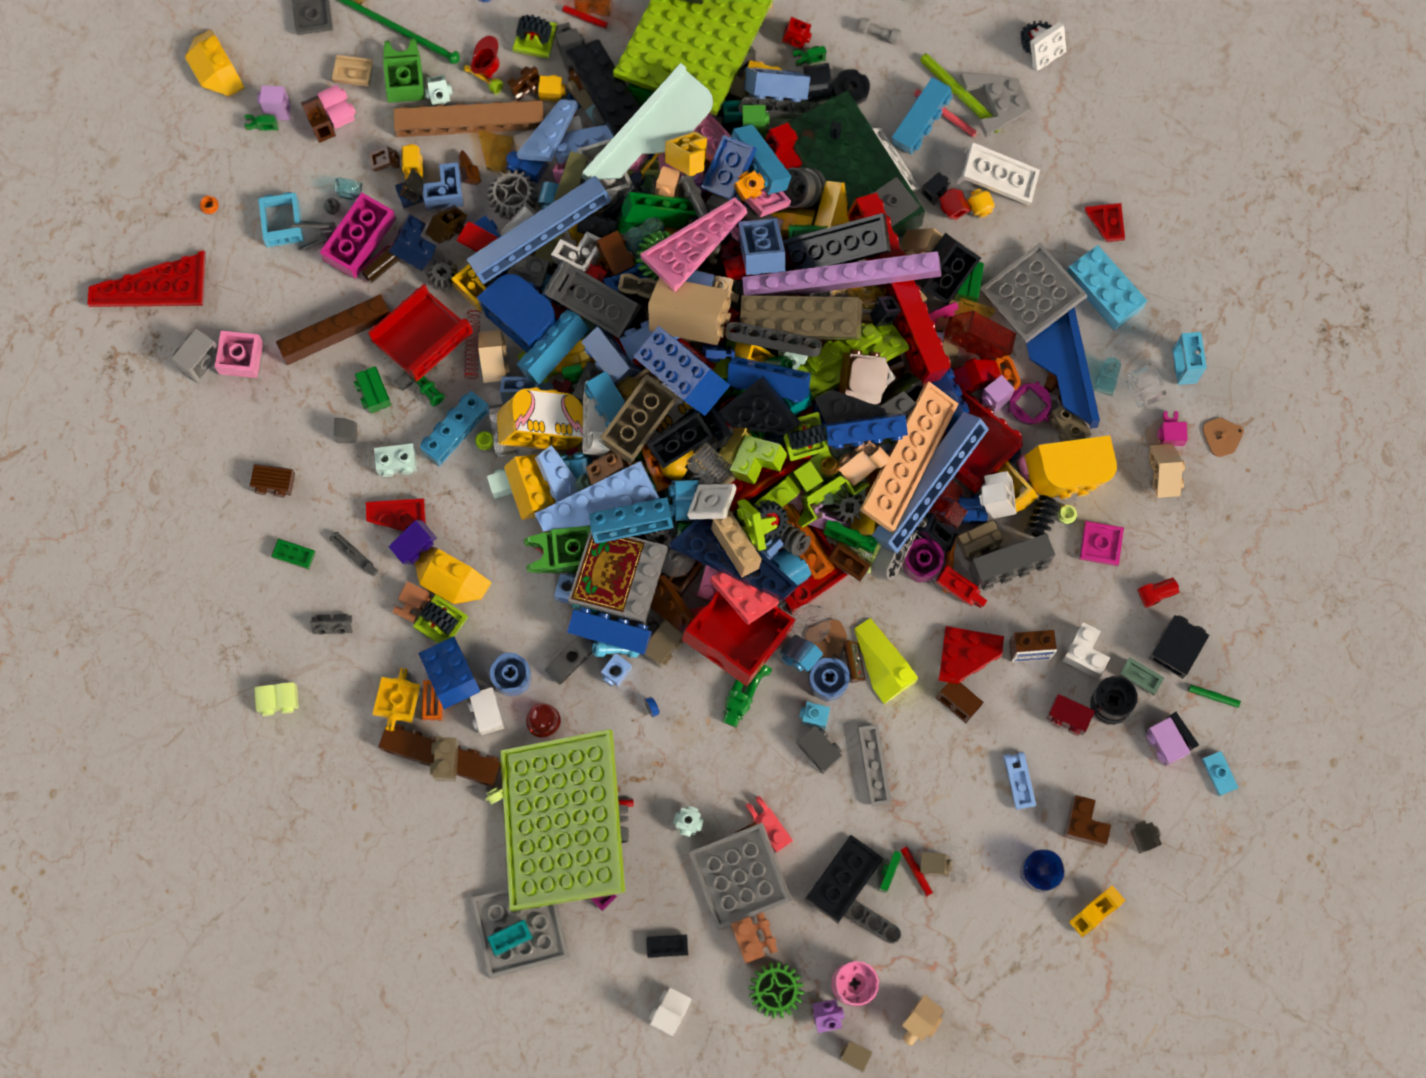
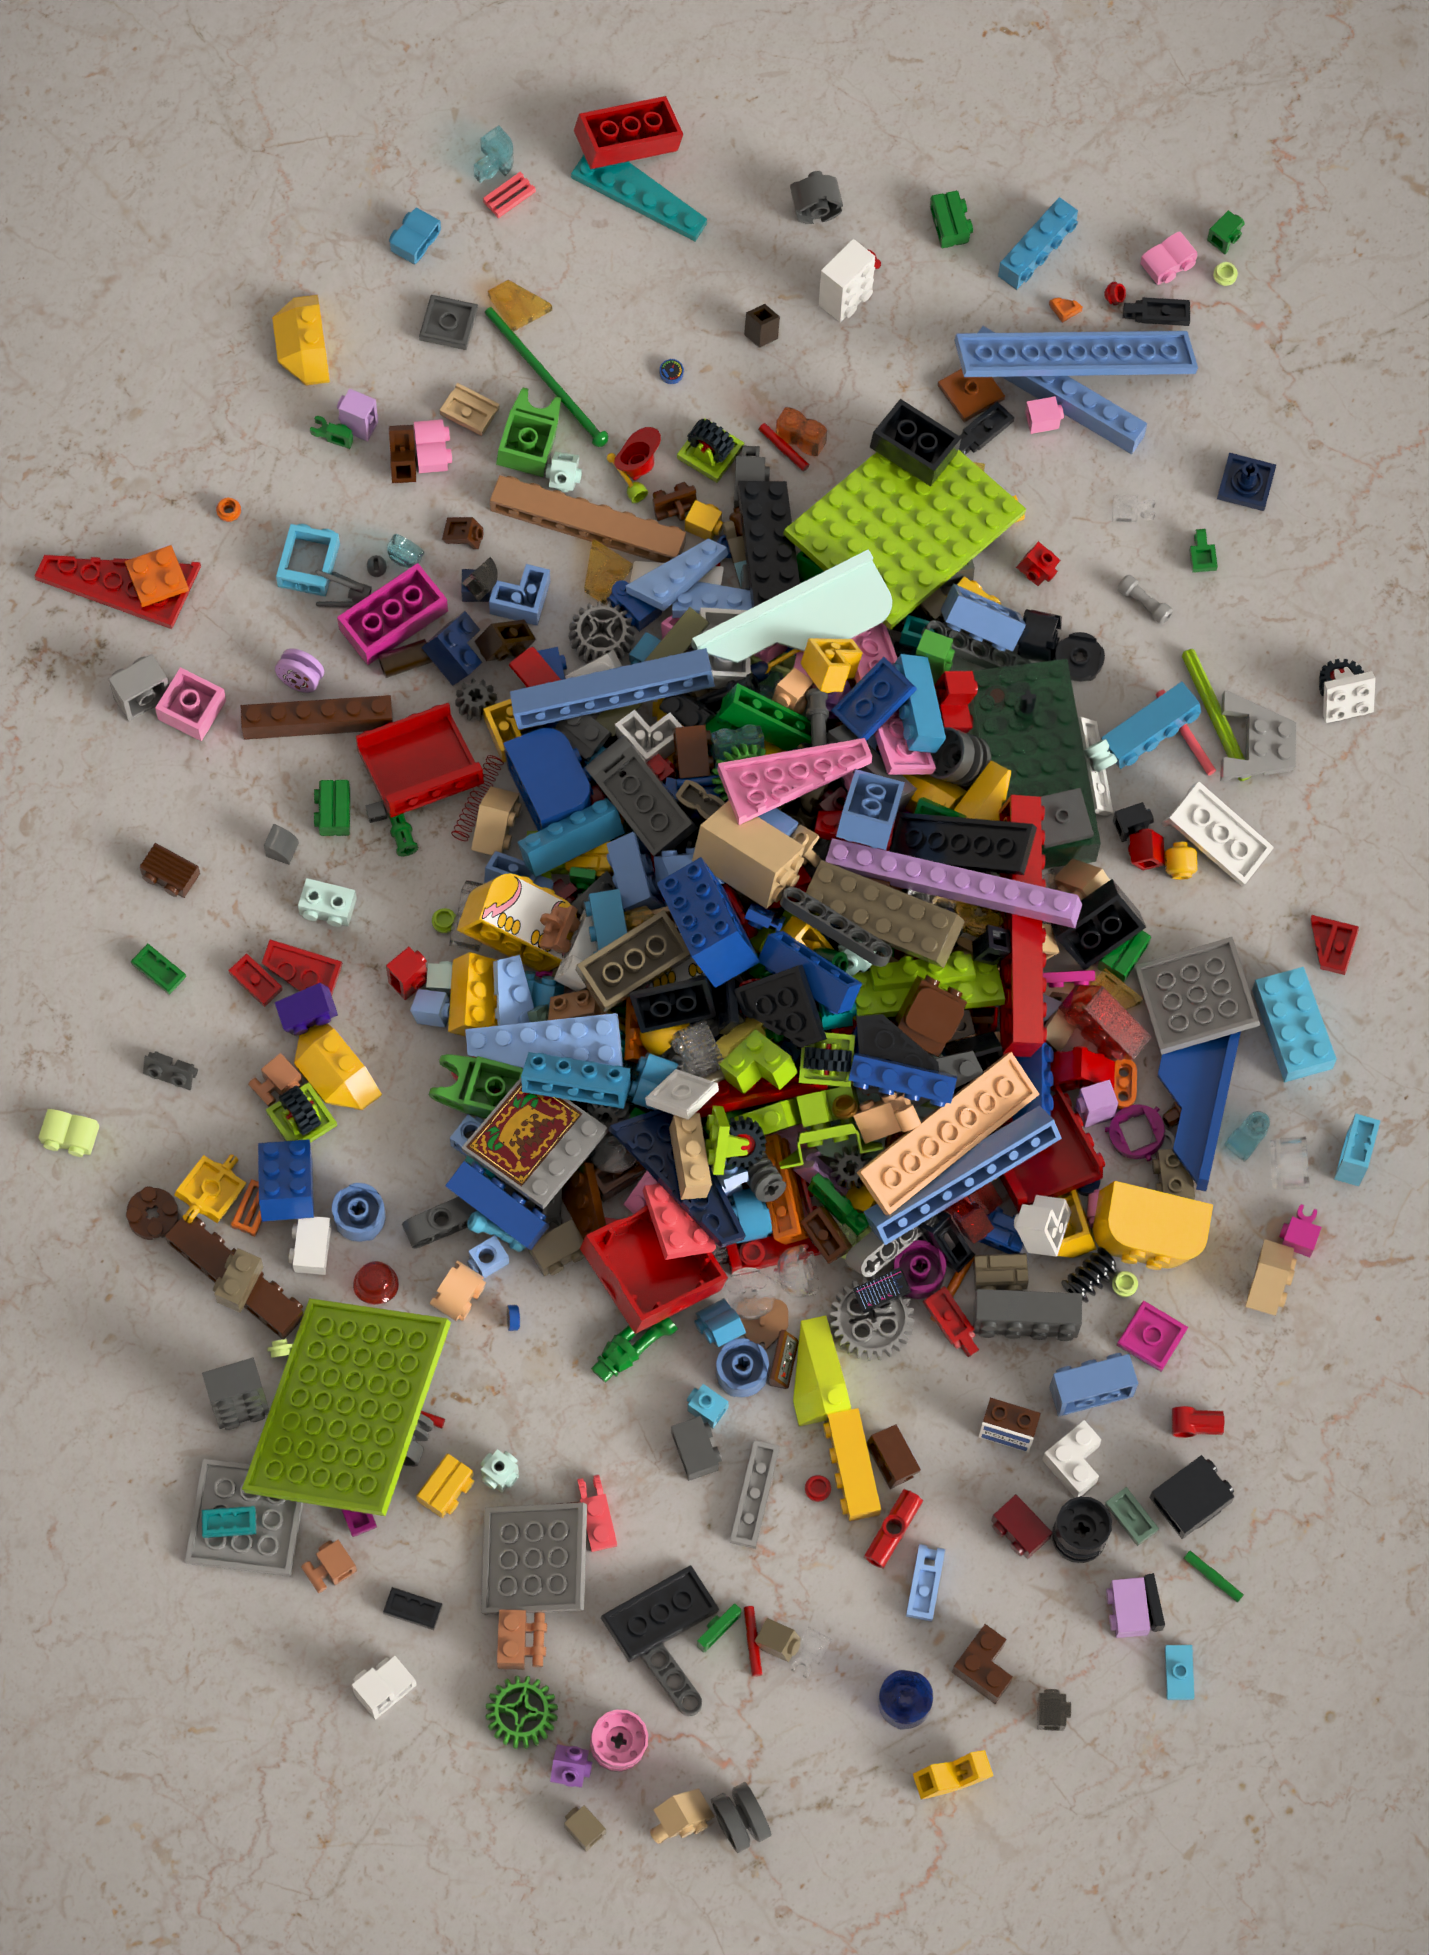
camera: 20 degrees right, 5 degrees down
dark grey piece [330,532,378,577] -> none
yellow brick [401,144,423,182] -> none
dark azure brick [420,391,490,467] -> none
reddish brown plate [458,150,481,186] -> none
light orange brick [733,171,765,201] -> none
green plate [793,46,826,66] -> none
red plate [938,626,1004,684] -> none
medium nougat piece [1203,418,1244,457] -> none
none -> orange plate [125,545,189,607]
none -> reddish brown plate [126,1186,179,1240]
none -> dark grey brick [202,1357,269,1430]
none -> red plate [228,953,283,1007]
none -> lavender head [275,648,324,693]
none -> nougat brick [301,1539,357,1593]
none -> red brick [386,946,428,1000]
none -> light blue brick [410,989,450,1027]
none -> yellow brick [416,1453,474,1518]
none -> light nougat brick [430,1260,486,1321]
none -> nougat hips [539,906,581,953]
none -> dark grey wheel [711,1782,772,1853]
none -> clear cylinder [774,1244,819,1297]
none -> red plate [805,1475,831,1502]
none -> yellow brick [823,1408,881,1521]
none -> light grey gear [830,1276,915,1361]
none -> black tile [853,1267,911,1313]
none -> red piece [864,1489,923,1569]
none -> medium blue brick [1049,1353,1139,1417]
none -> light aqua wheel [1084,739,1118,773]

